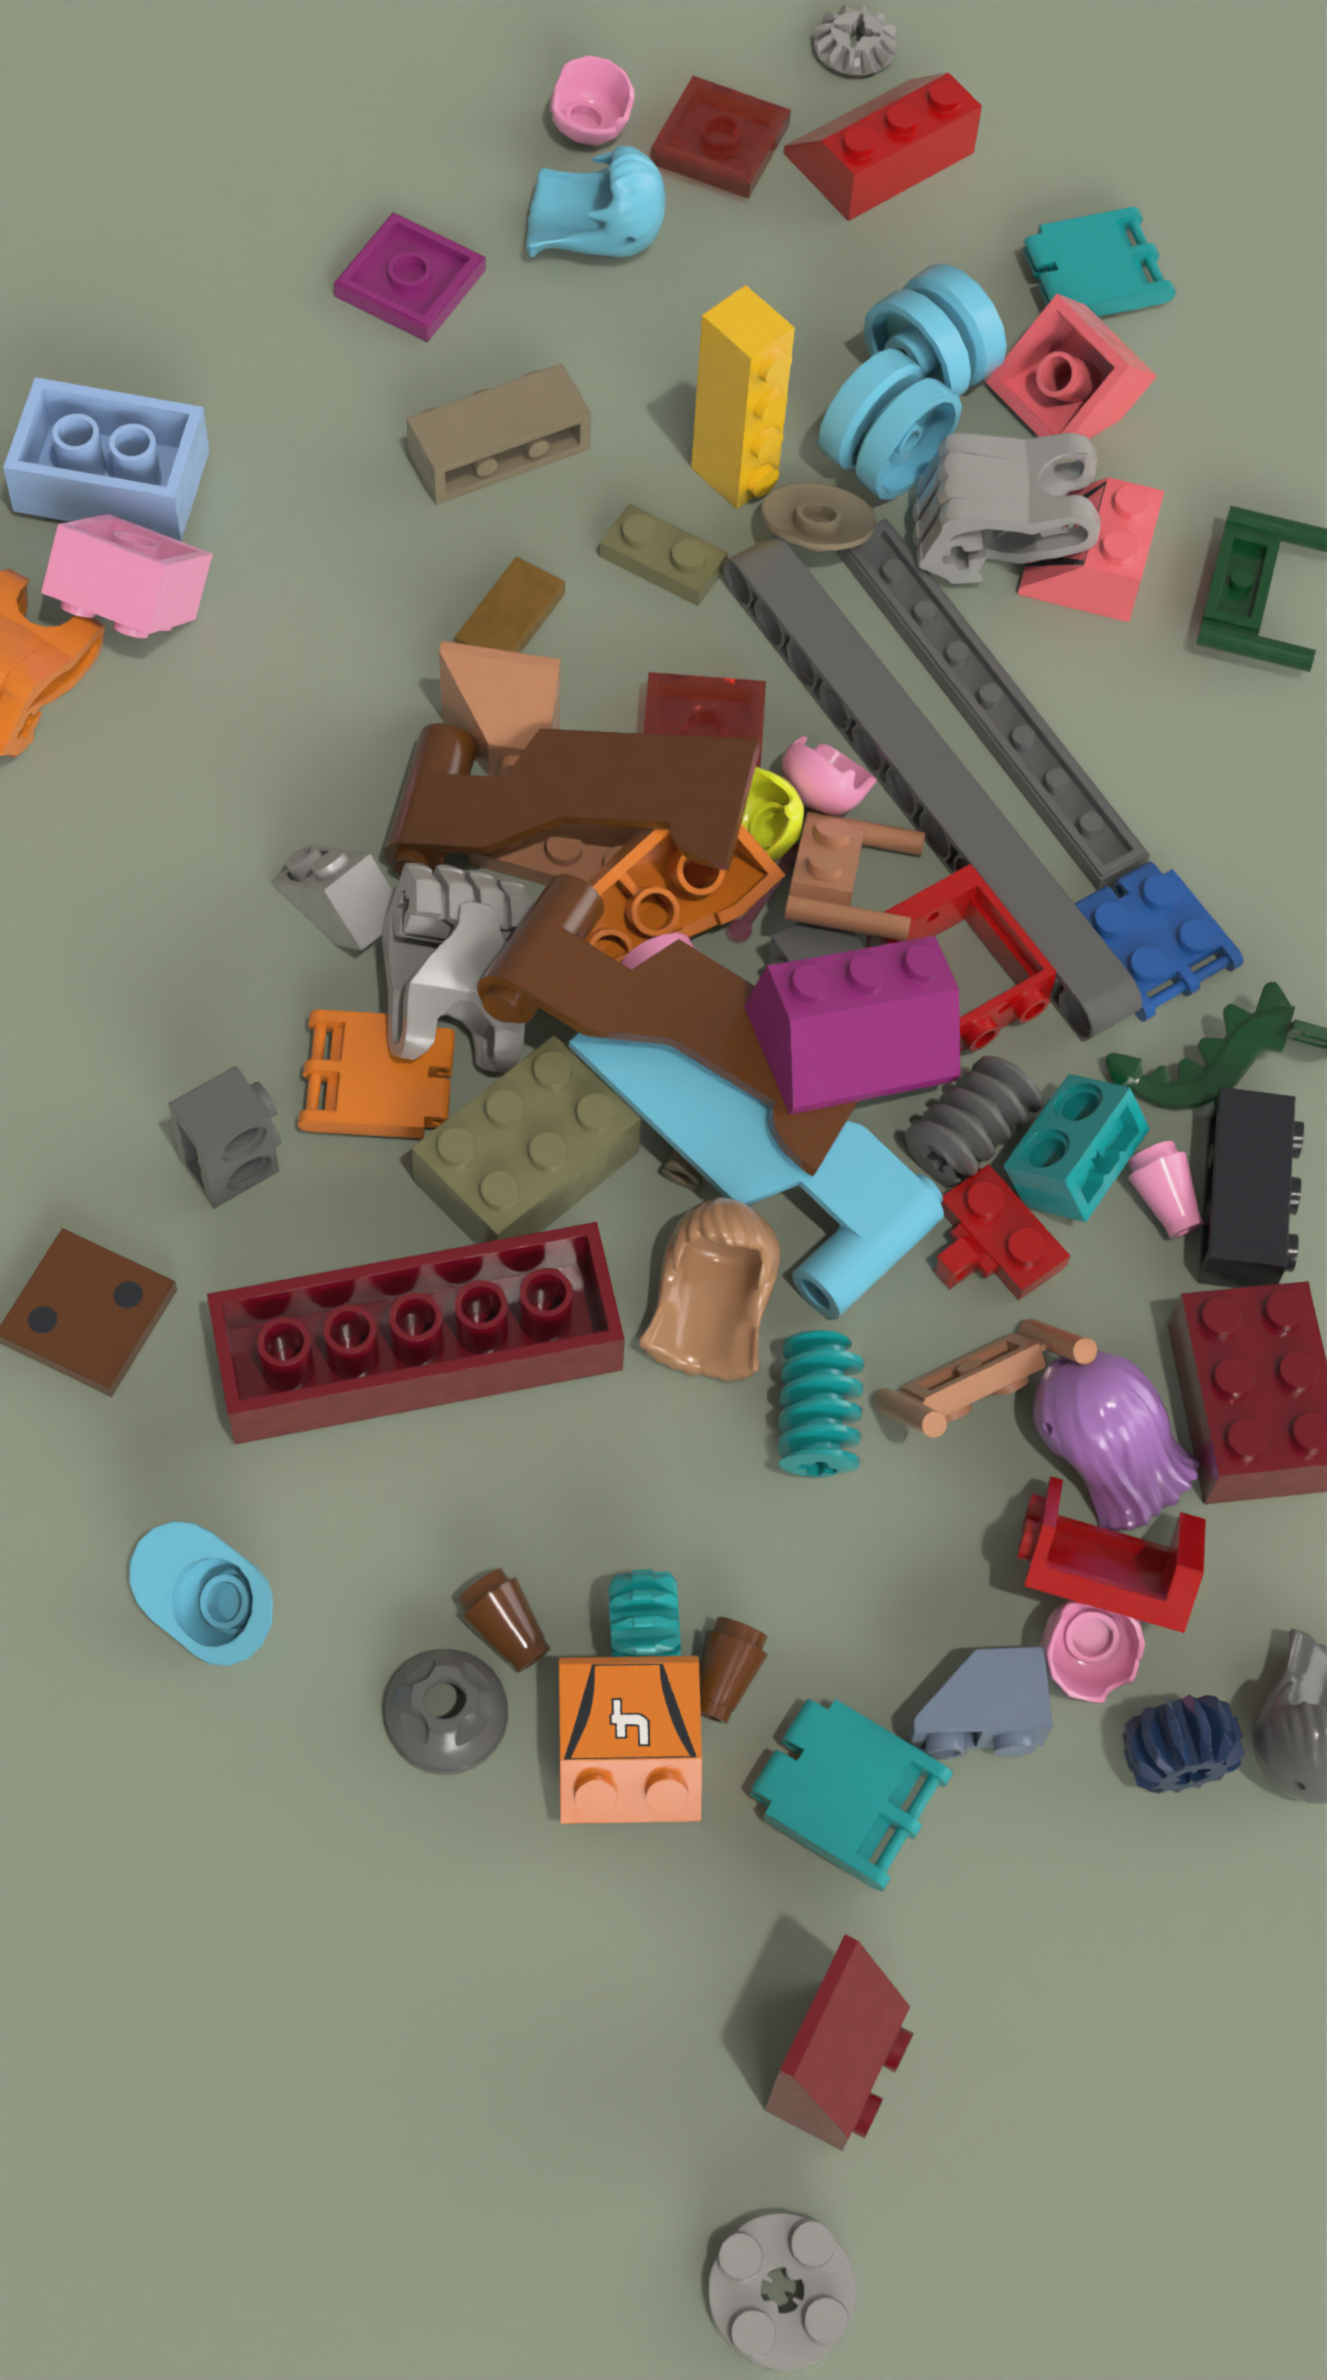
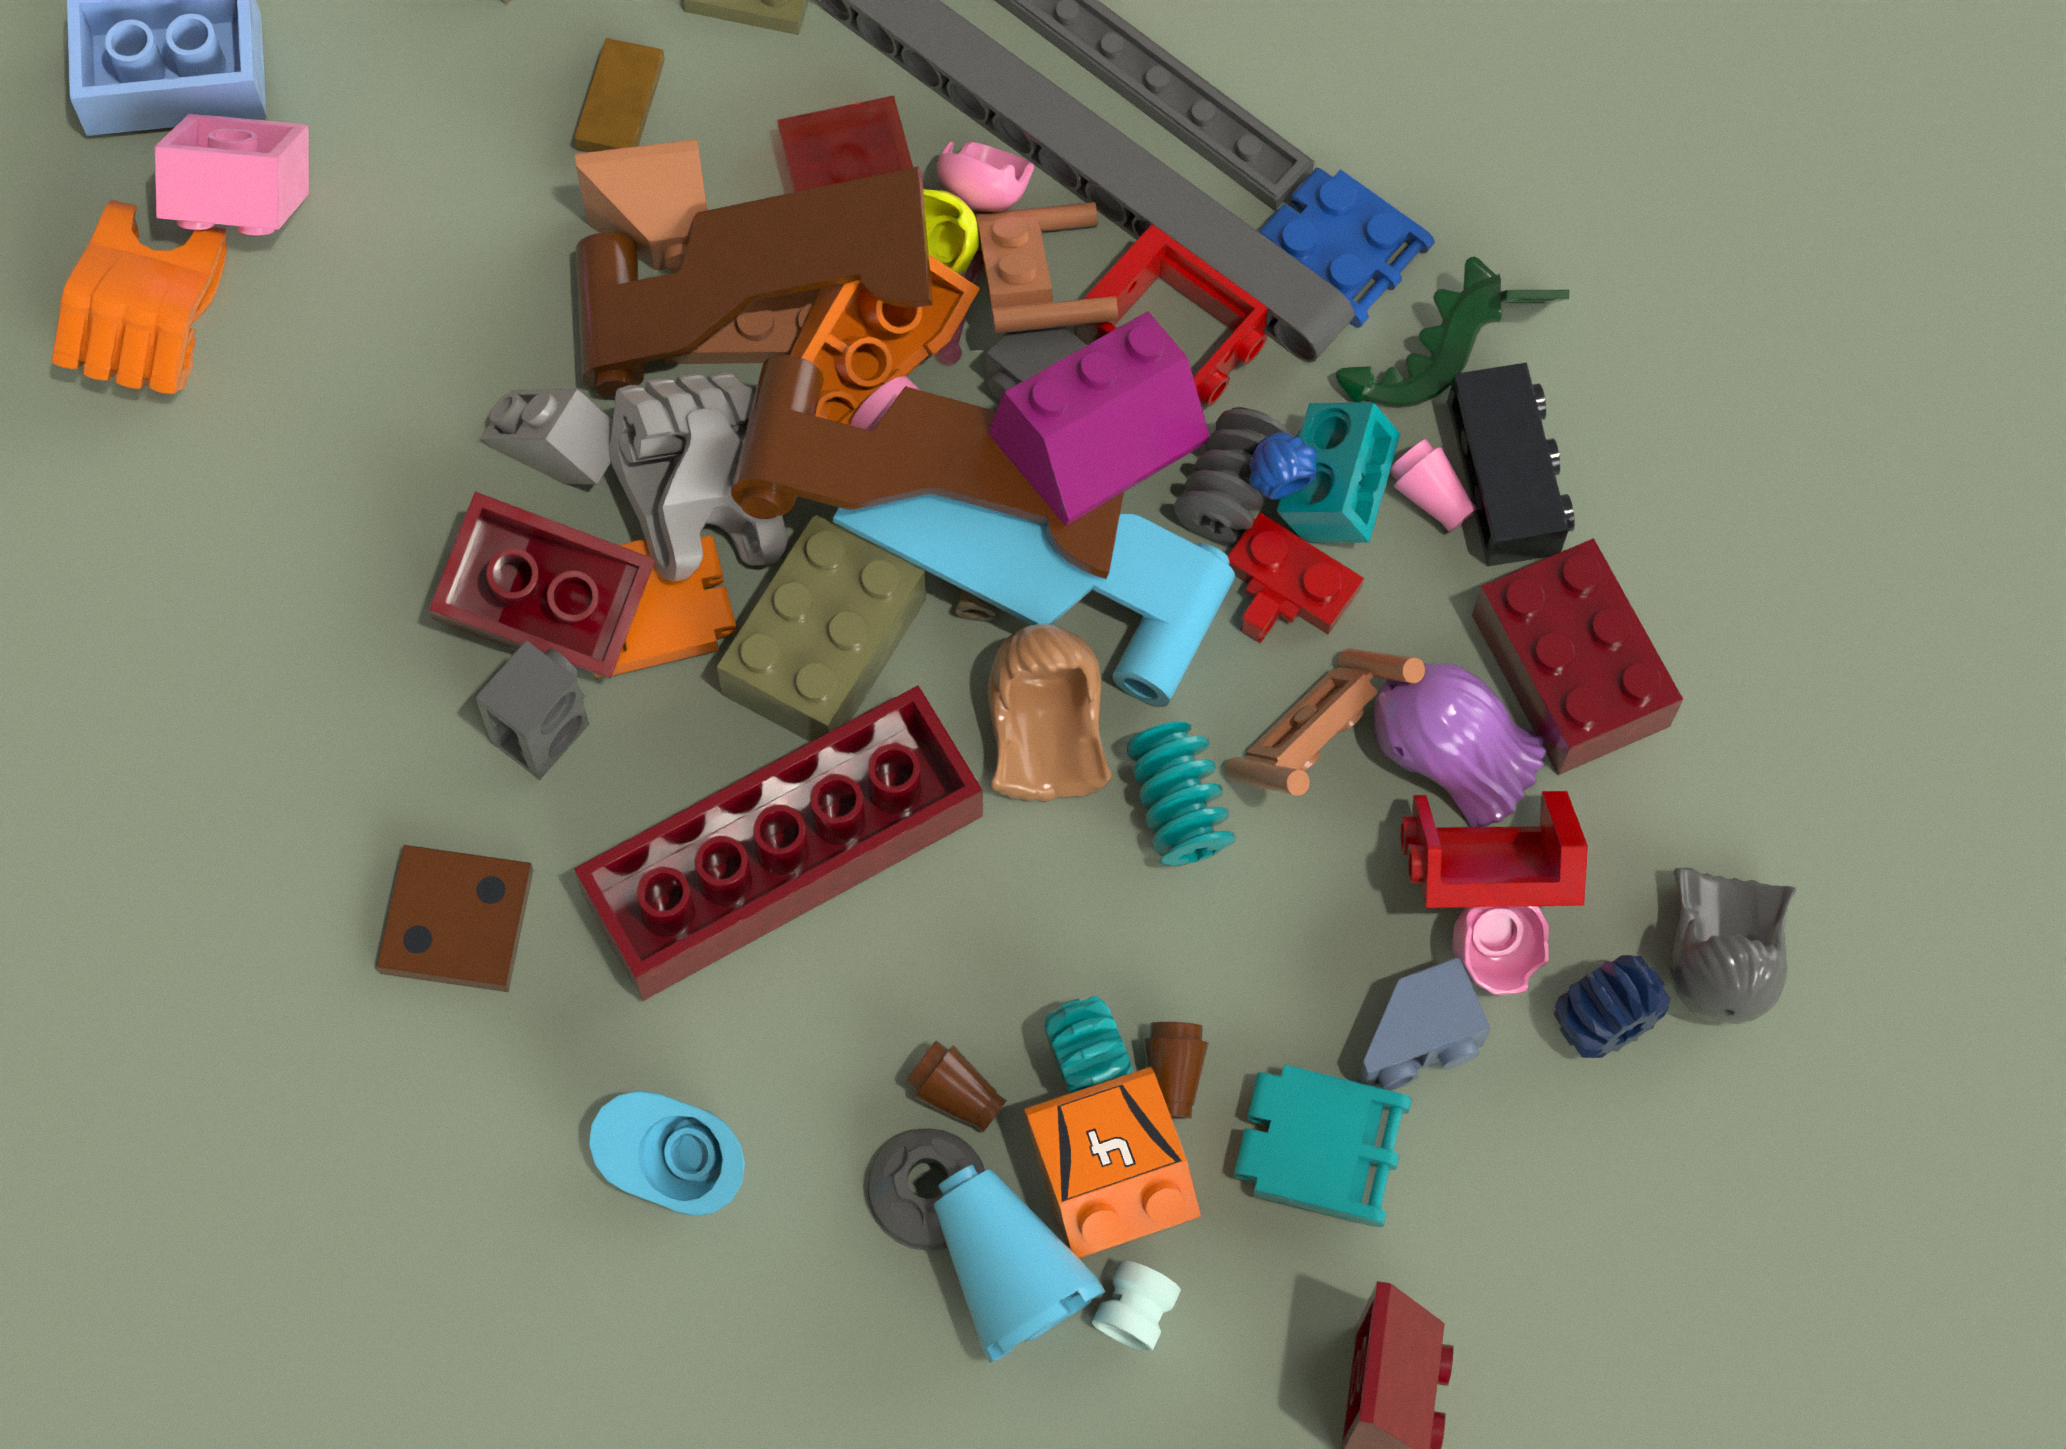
camera: 15 degrees left, 5 degrees up
none -> dark red slope [429,491,656,679]
none -> medium azure cone [934,1164,1106,1363]
none -> light aqua wheel [1092,1260,1181,1353]
none -> blue piece [1249,432,1318,499]

